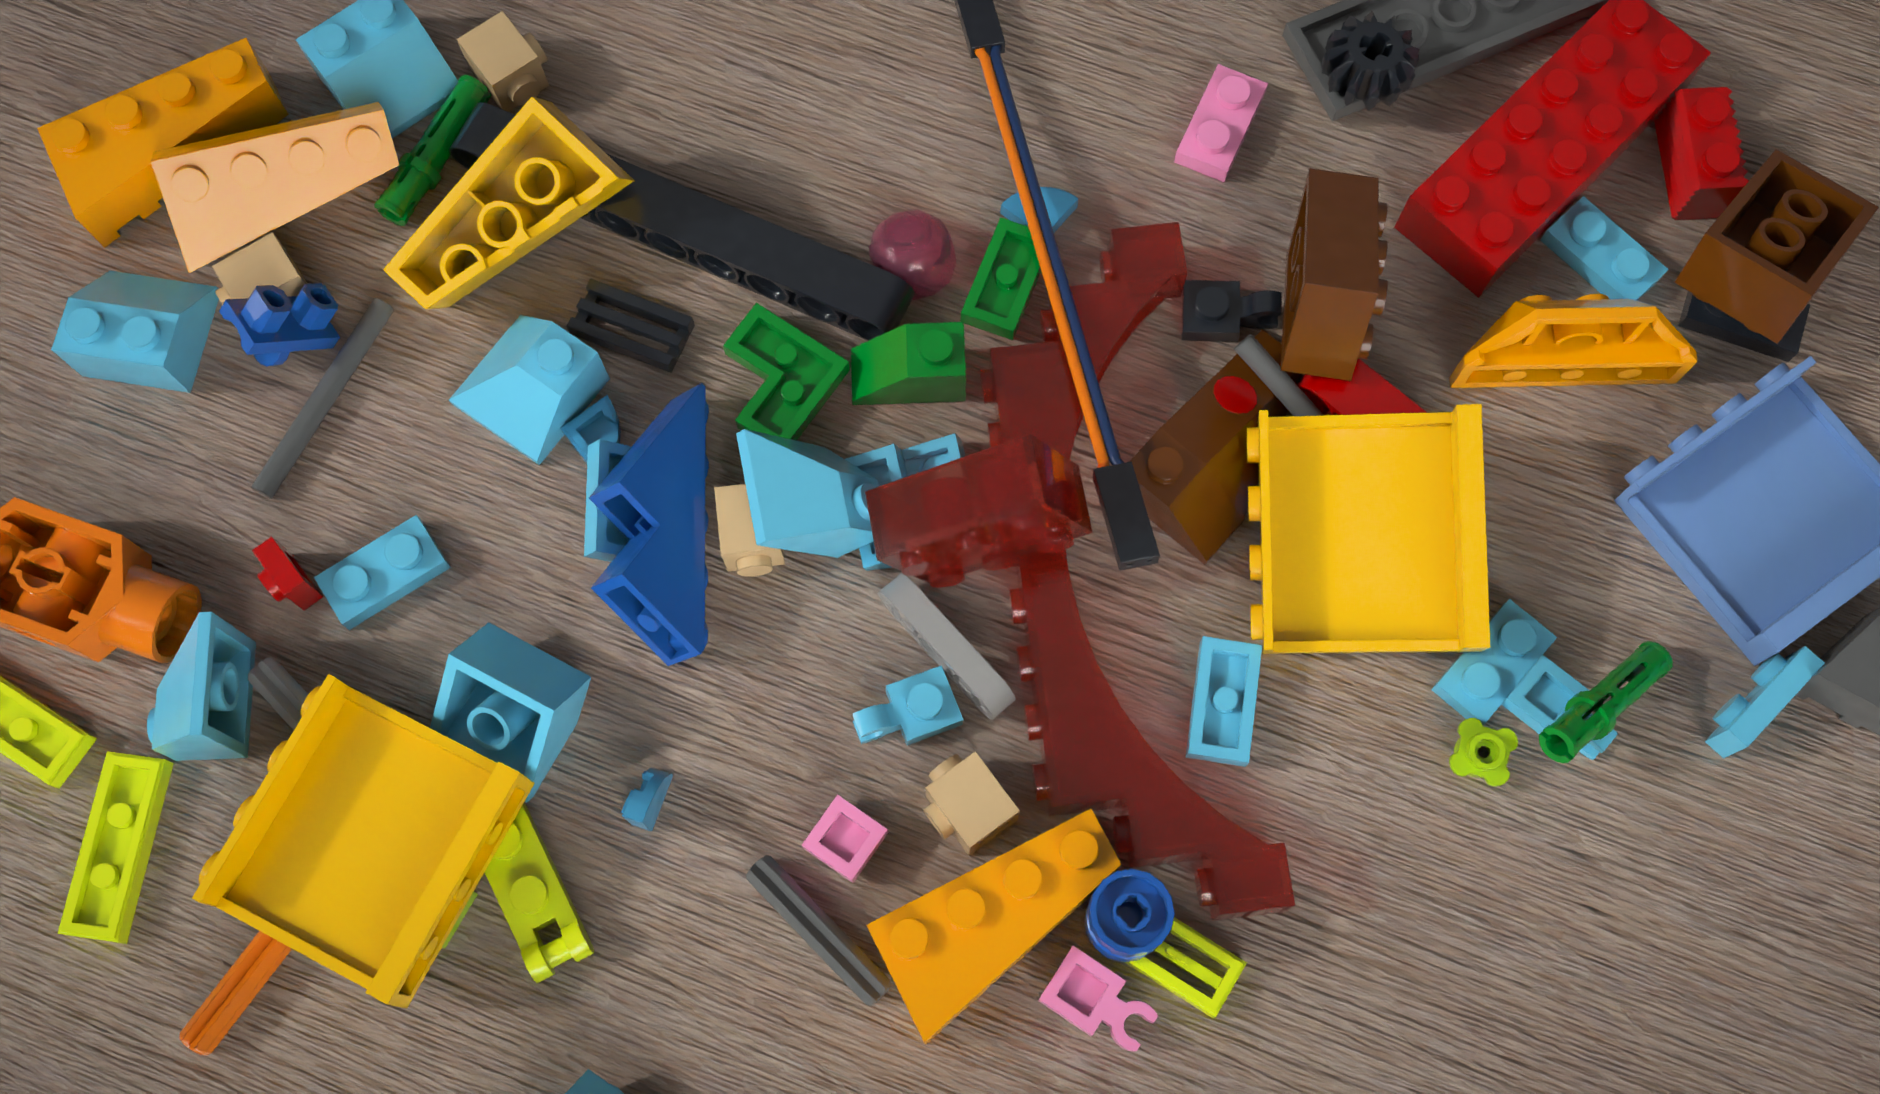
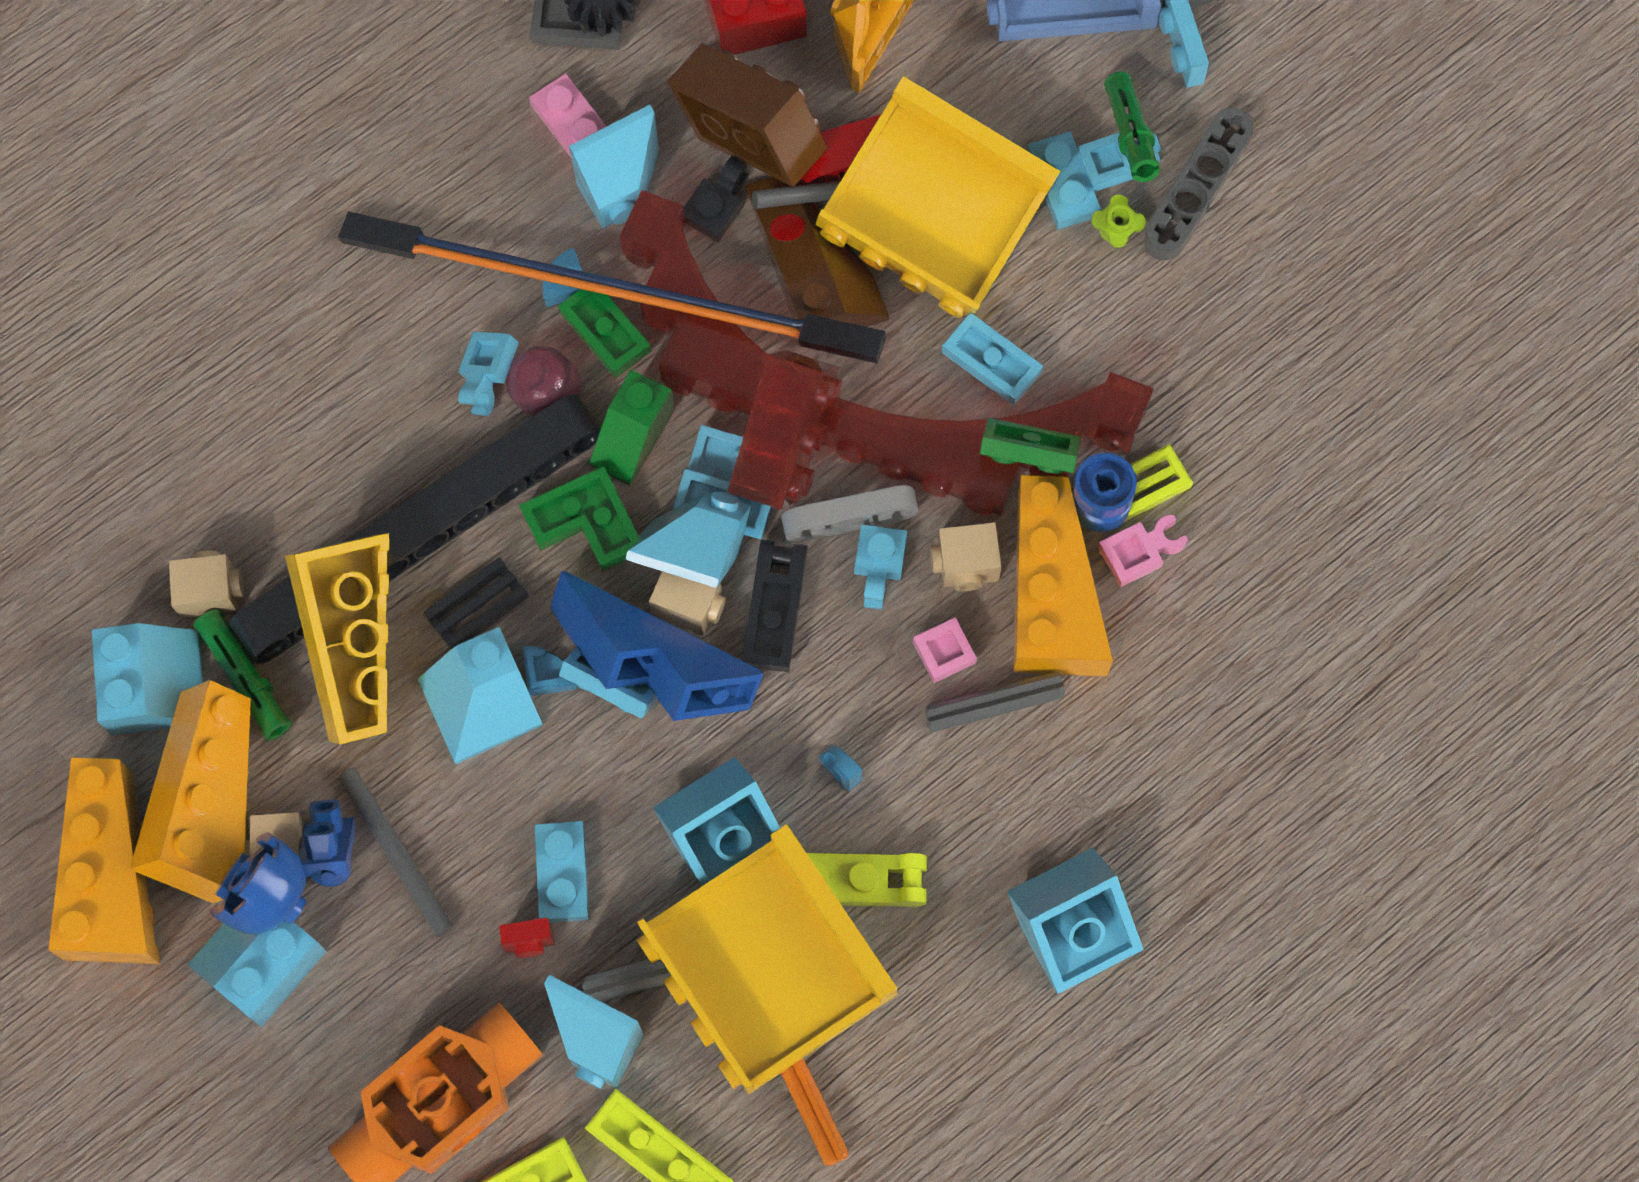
camera: 60 degrees left, 0 degrees up
none -> blue cylinder [210,832,306,935]
none -> medium azure plate [458,331,519,416]
none -> medium azure slope [569,105,660,229]
none -> black plate [742,539,808,673]
none -> green plate [980,418,1081,474]
none -> dark grey beam [1144,108,1253,260]

